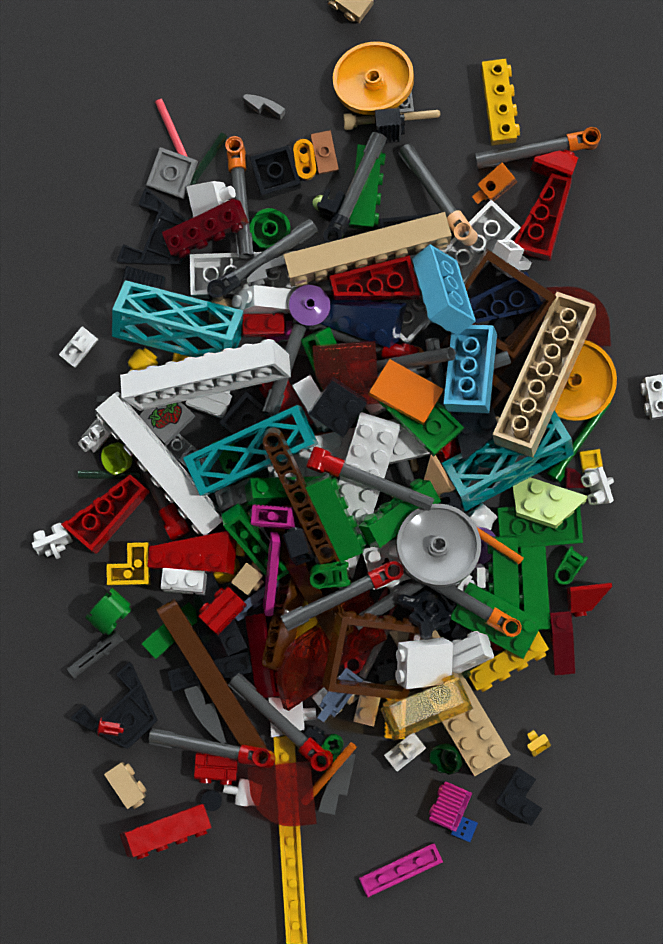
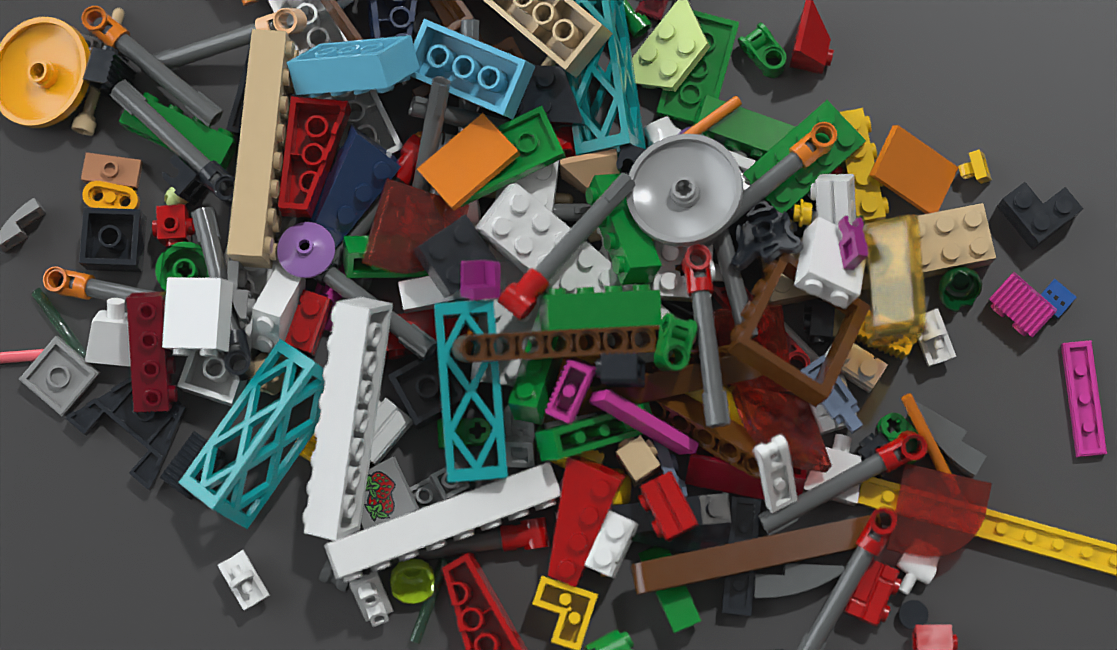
camera: 70 degrees left, 5 degrees down
yellow head [127,347,158,371] -> none
green brick [518,546,551,630] -> none
dark red slope [550,611,575,676] -> none
none -> dark grey piece [82,6,224,128]
none -> red brick [152,204,195,248]
none -> white brick [162,278,233,357]
none -> magenta panel [461,260,500,300]
none -> white plate [754,435,797,513]
none -> yellow plate [793,199,812,227]
none -> magenta plate [838,215,868,270]
none -> orange tile [869,125,959,214]

